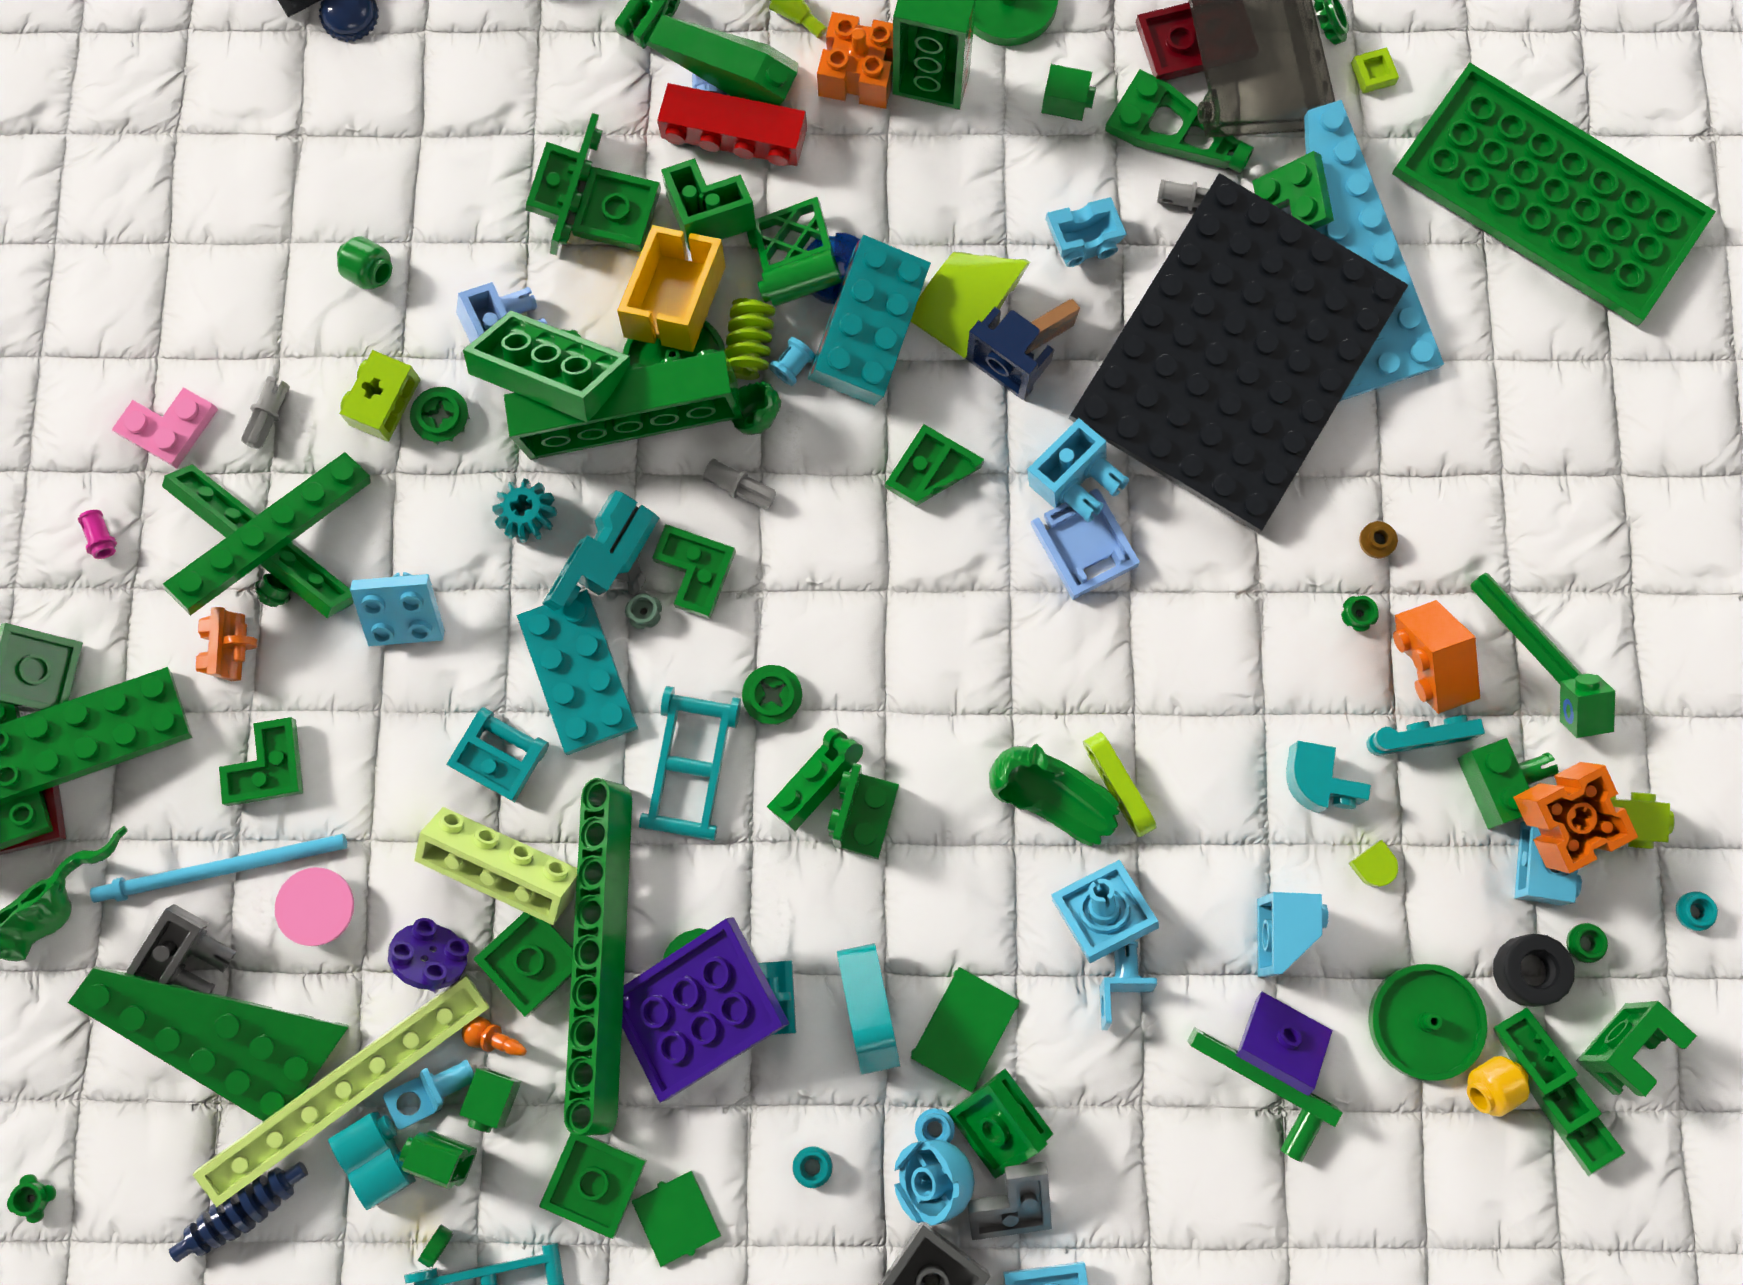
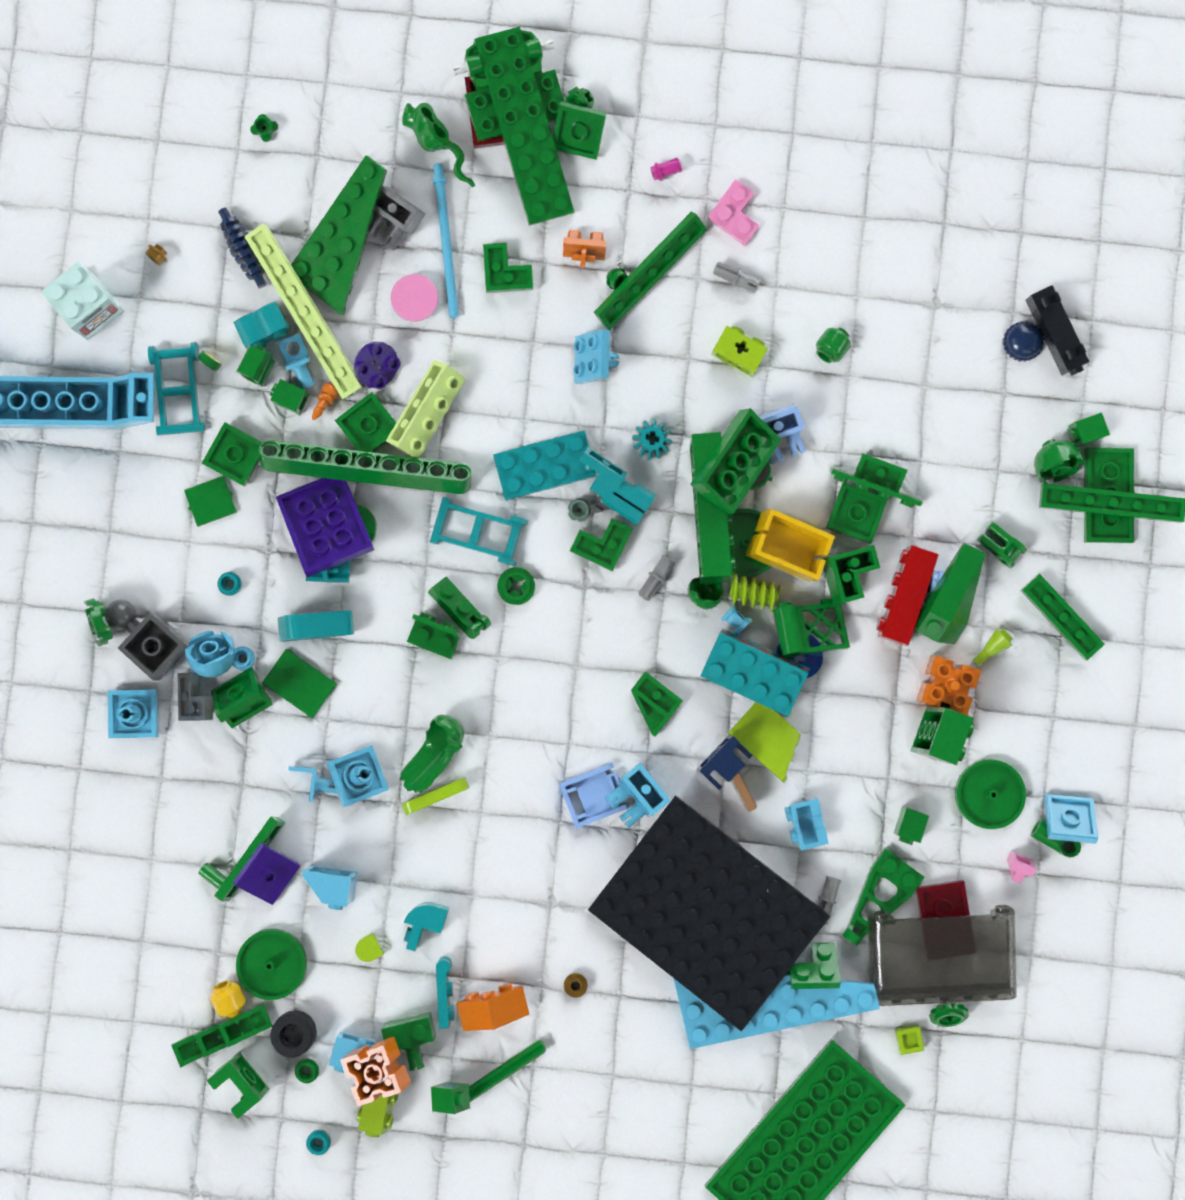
camera: 95 degrees right, 10 degrees up
green plate [163,452,371,616] -> none
green gear [410,387,470,445] -> none
teal plate [446,707,549,803] -> none
green plate [1341,595,1379,632] -> none

